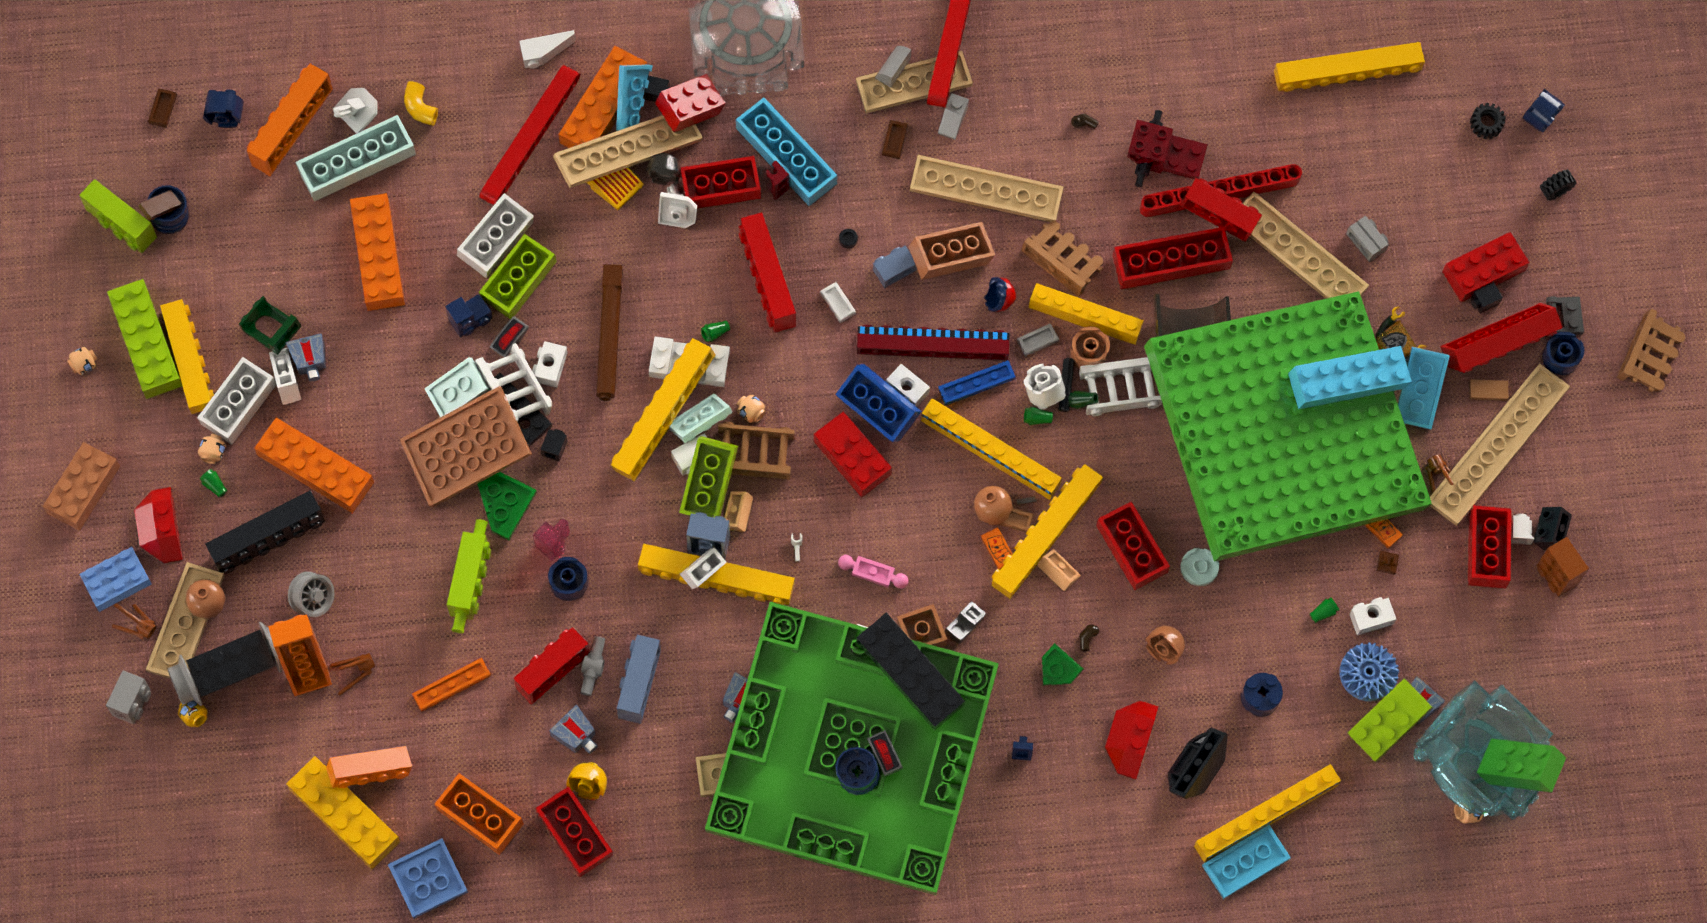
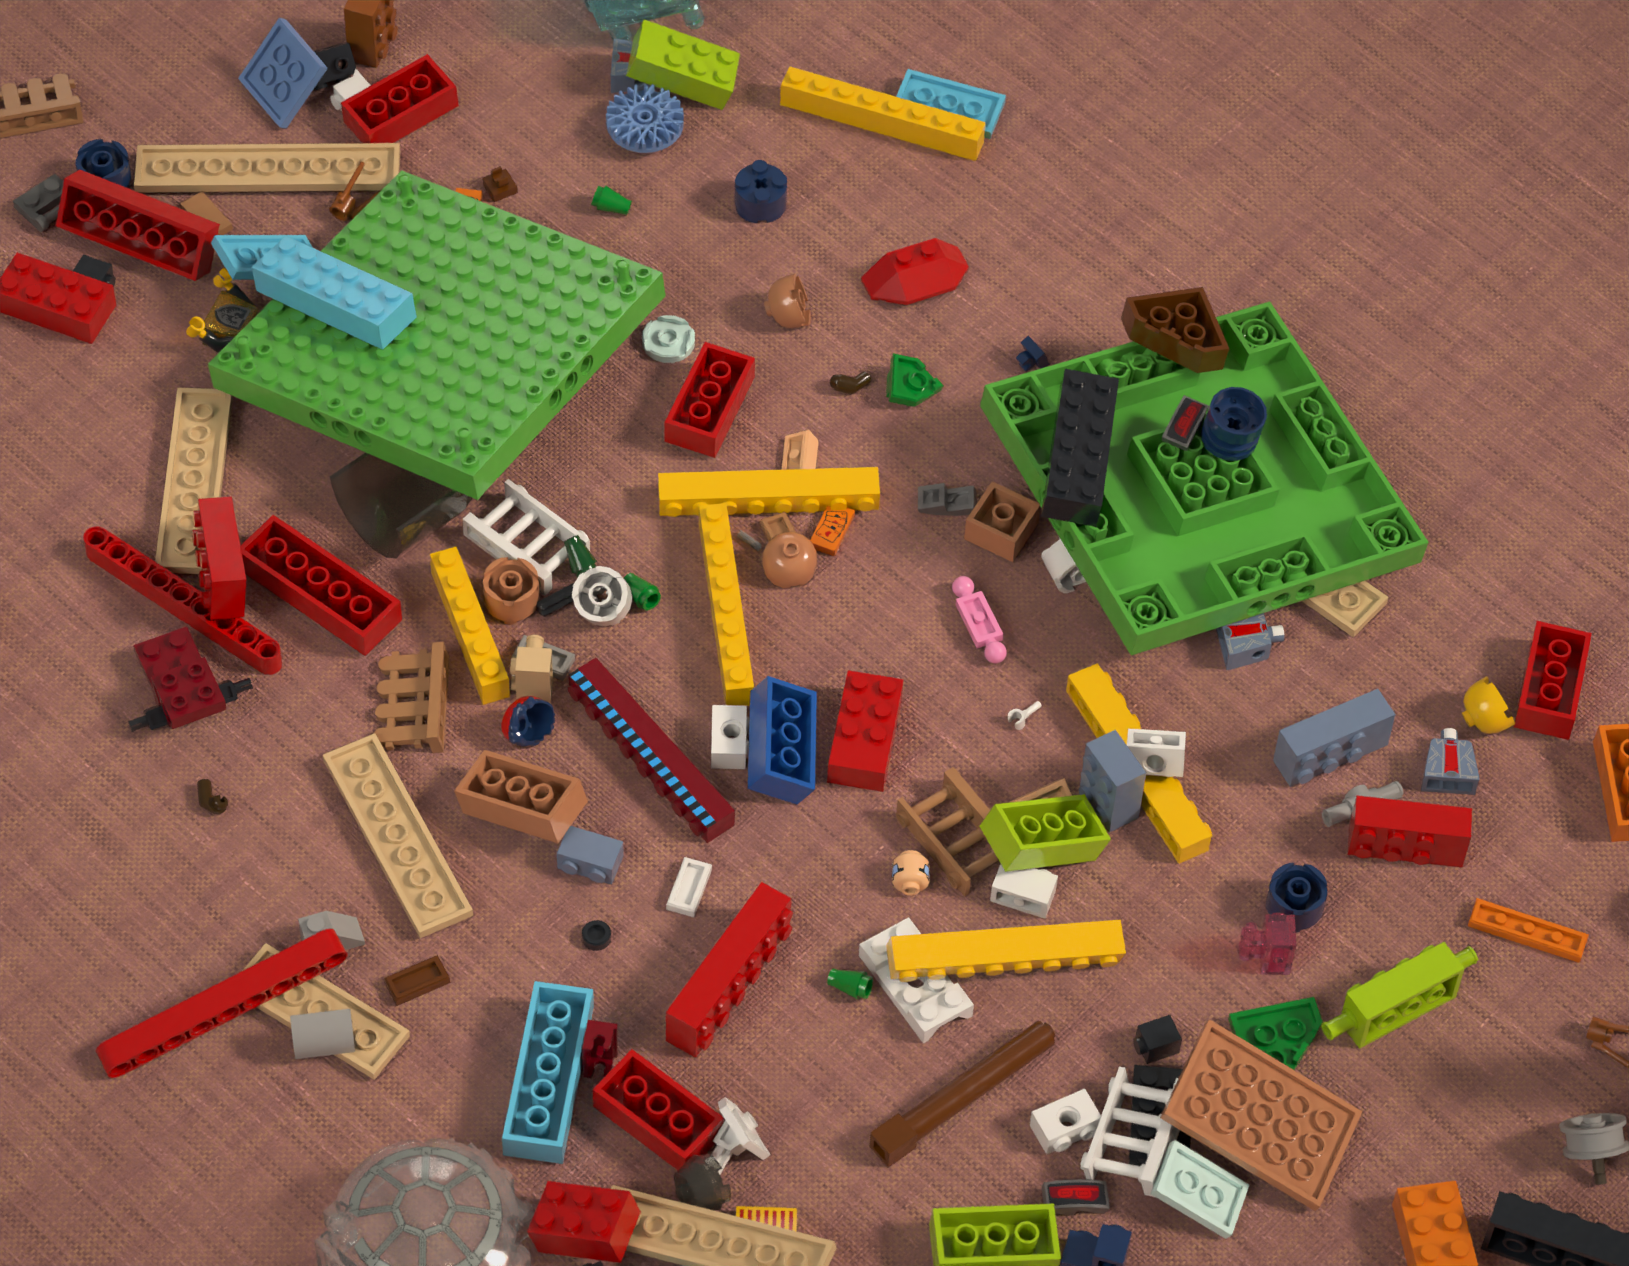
camera: 130 degrees left, 15 degrees down
light aqua plate [669,393,732,443] -> none
blue plate [938,360,1016,406] -> none
black wedge [1168,727,1228,799] -> none
light grey brick [1346,216,1389,262] -> none
white brick [1349,597,1396,635] -> none
none -> medium blue plate [238,18,327,129]
none -> tan brick [510,635,553,704]
none -> reddish brown brick [1121,287,1229,373]

